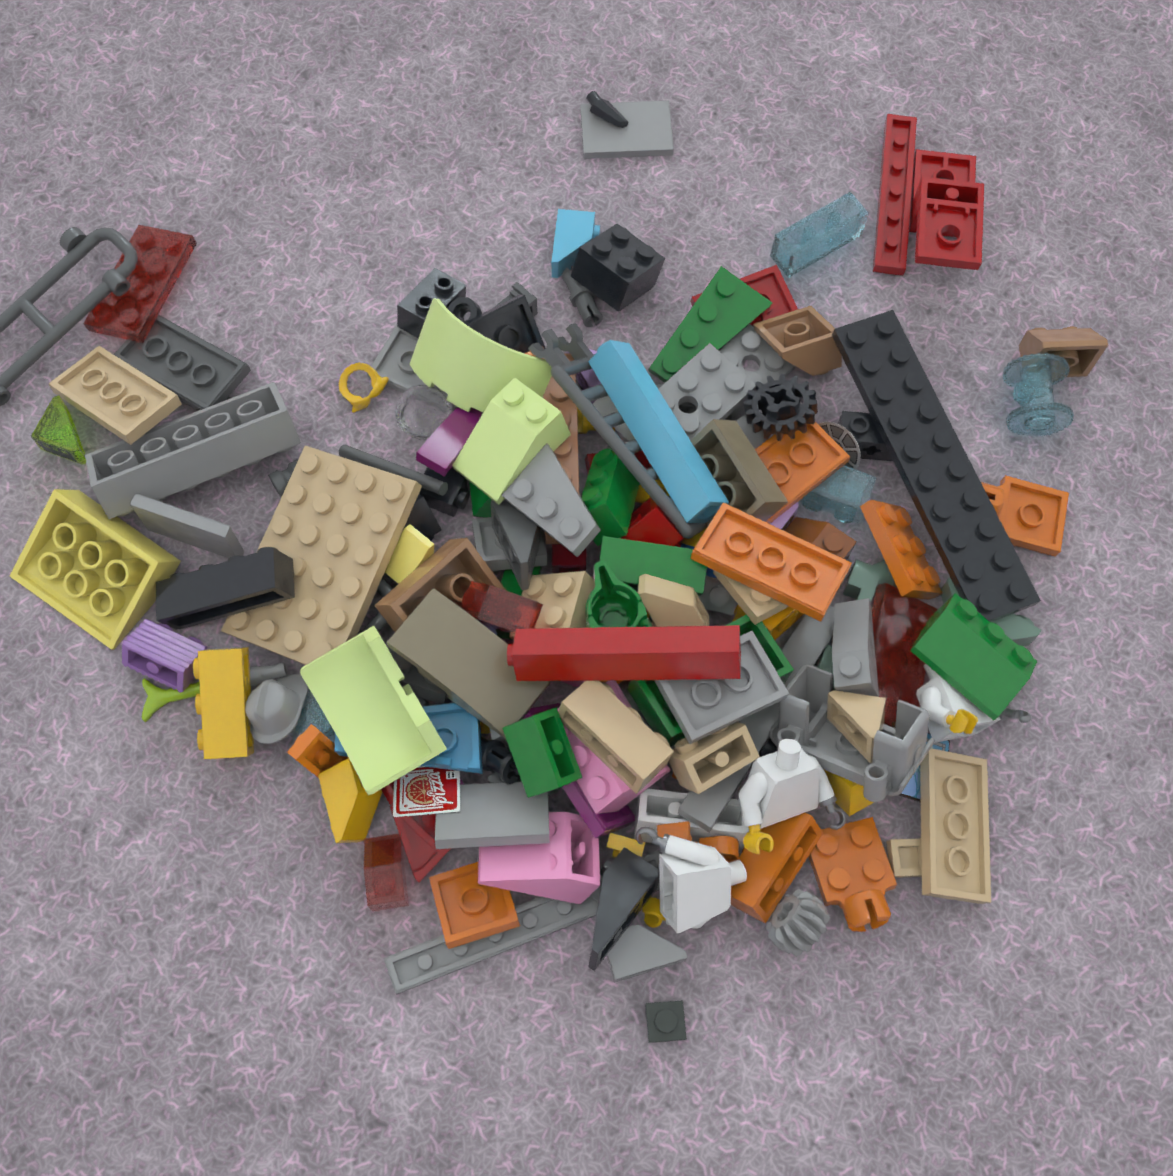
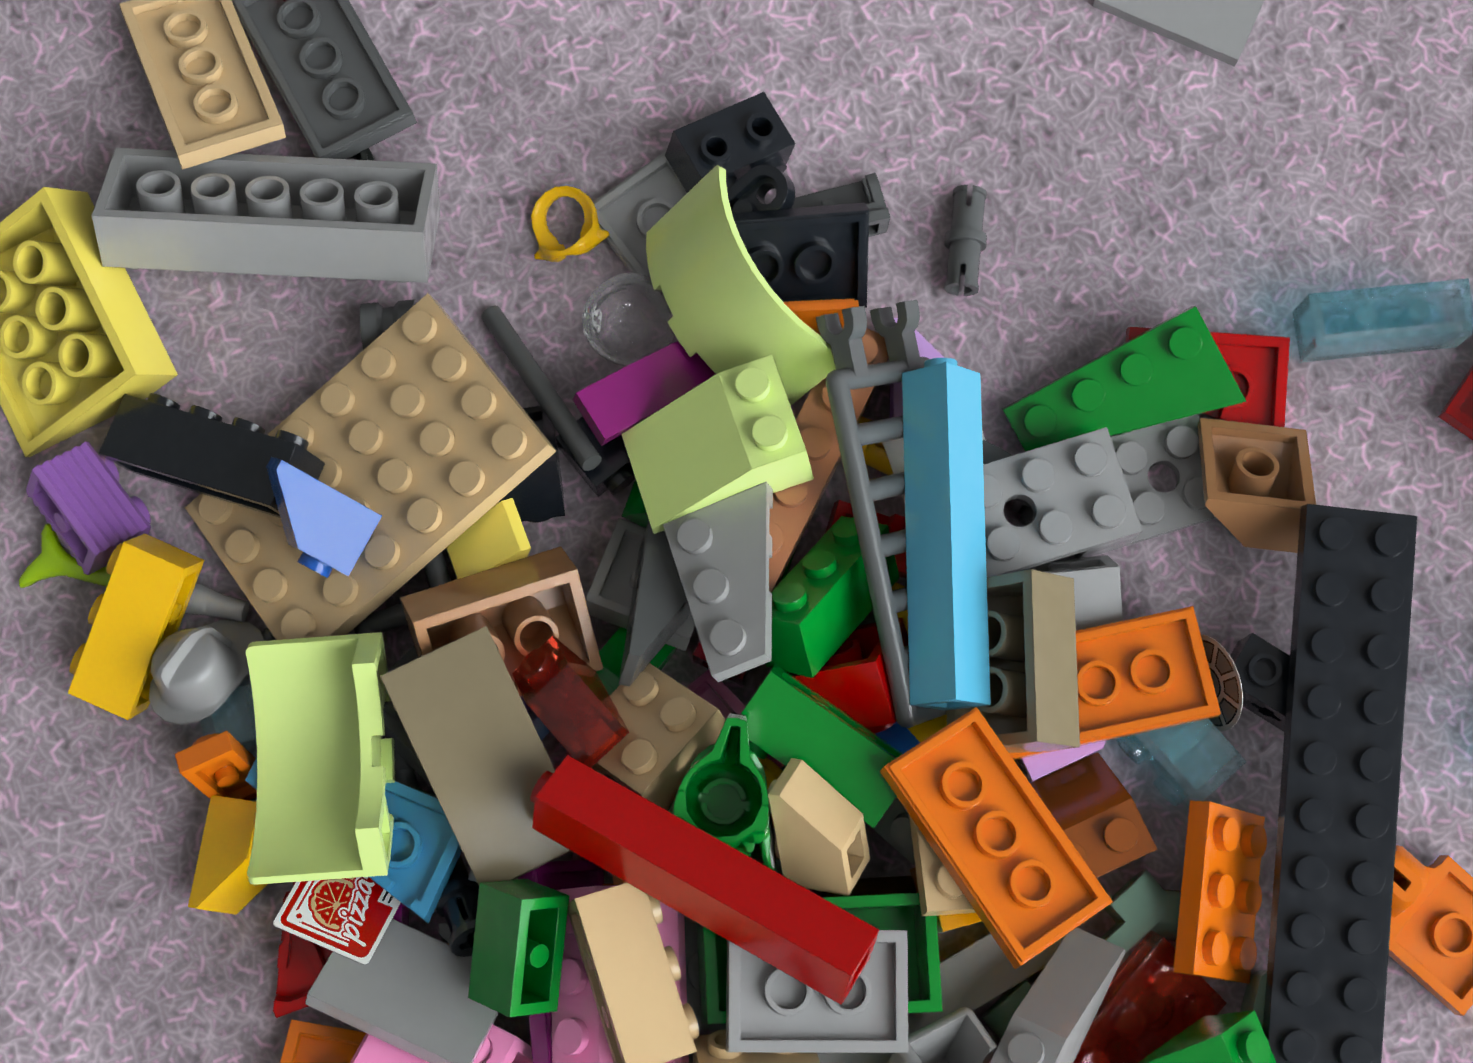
camera: 25 degrees right, 10 degrees up
clear neon green slope [31,395,86,465] -> none
light grey tile [130,494,244,558] -> none
clear red slope [364,833,409,912] -> none
medium azure slope [551,209,600,278] -> none
black brick [570,224,665,312] -> none
black gear [744,374,818,441] -> none
none -> slope [266,457,382,578]

